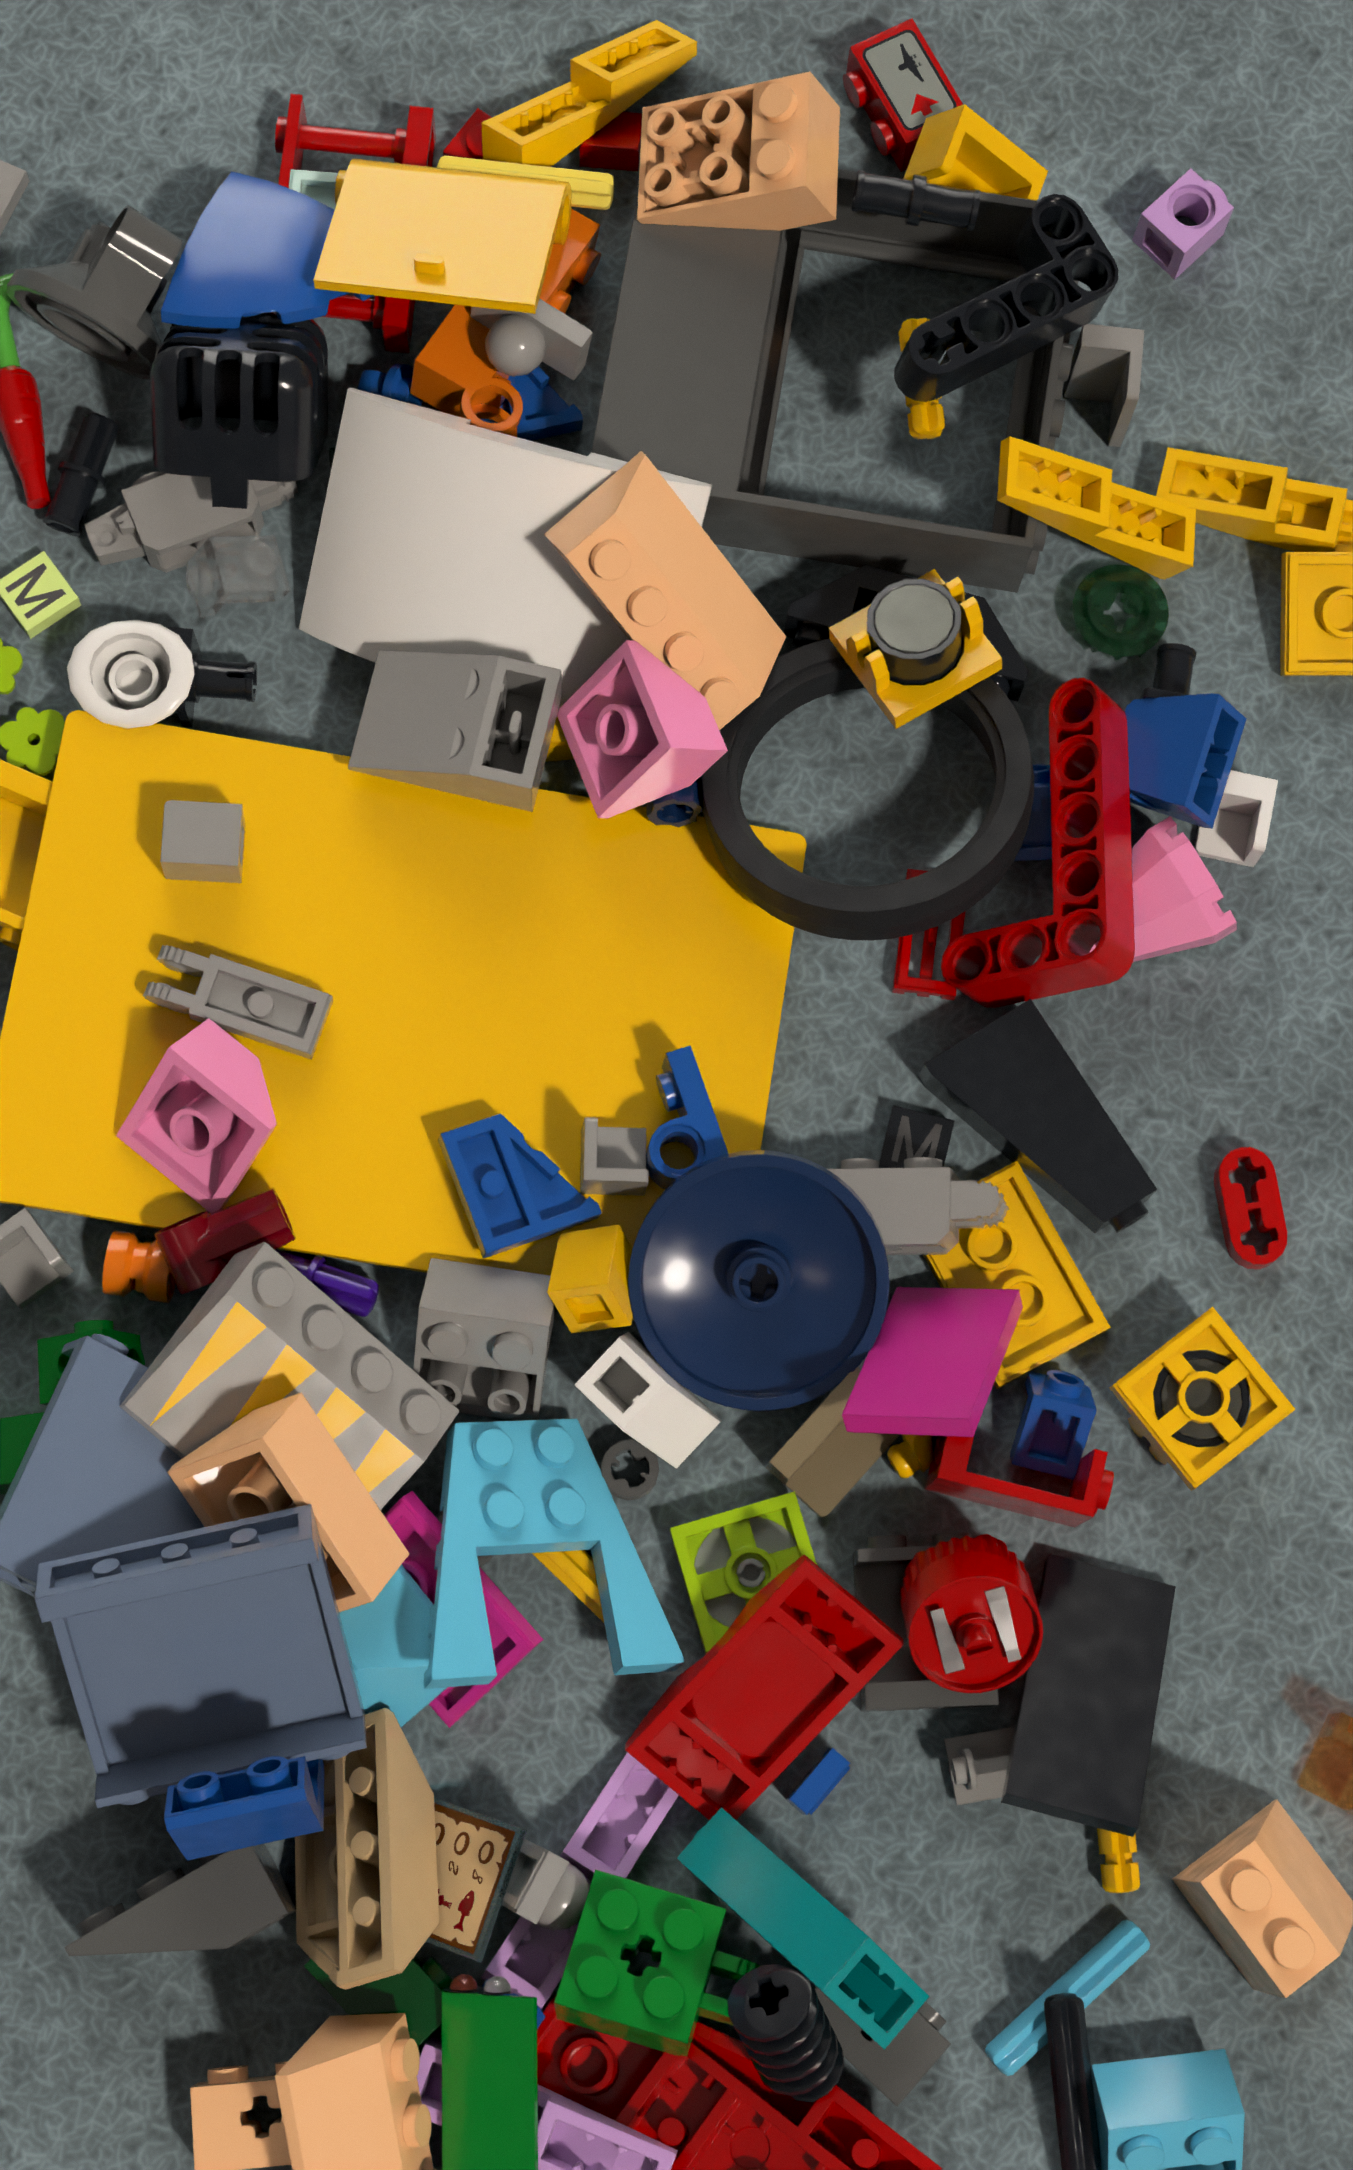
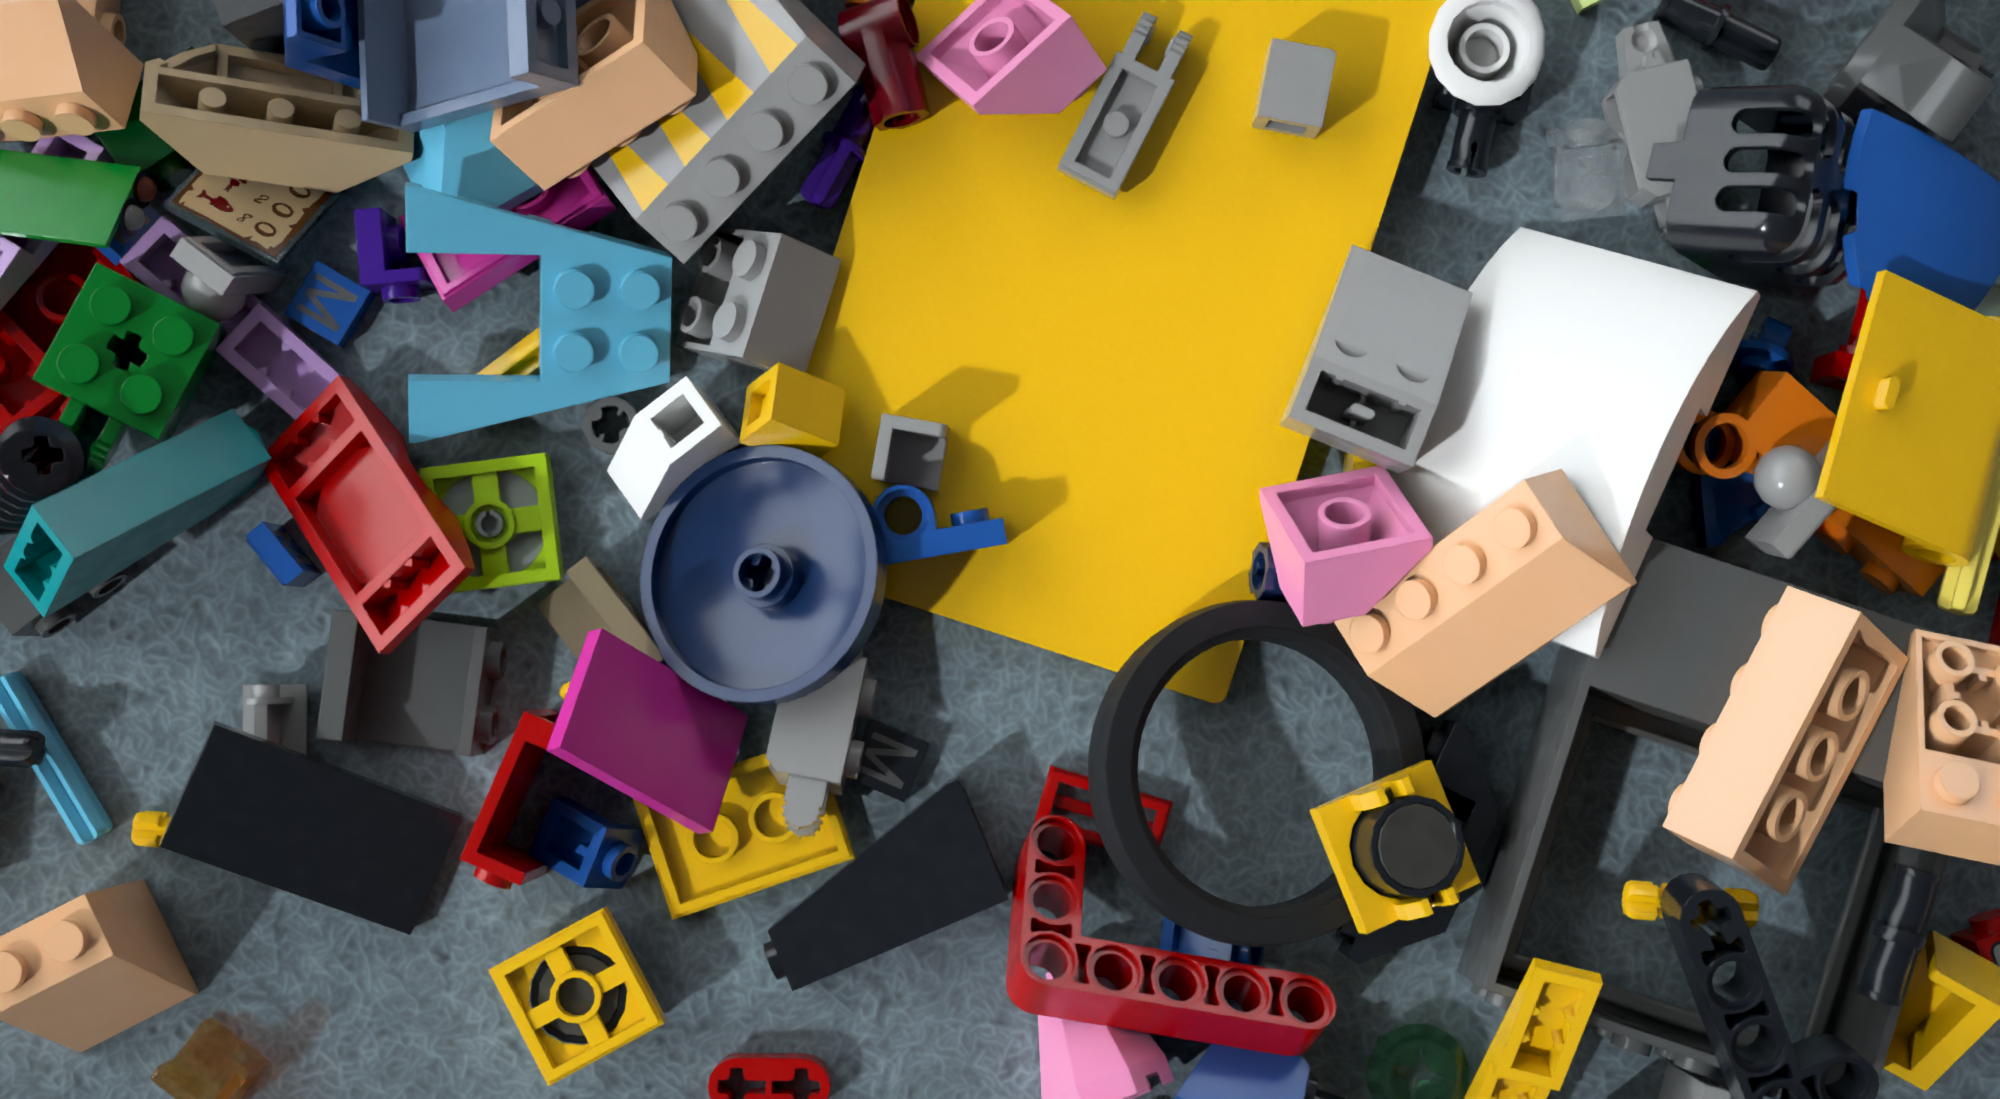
camera: 105 degrees right, 10 degrees up
blue wing [438,1113,602,1259] -> none
red piece [900,1534,1043,1693] -> none
none -> blue tile [284,260,376,348]
none -> dark purple bracket [354,207,437,304]
none -> light nougat slope [1662,586,1909,896]

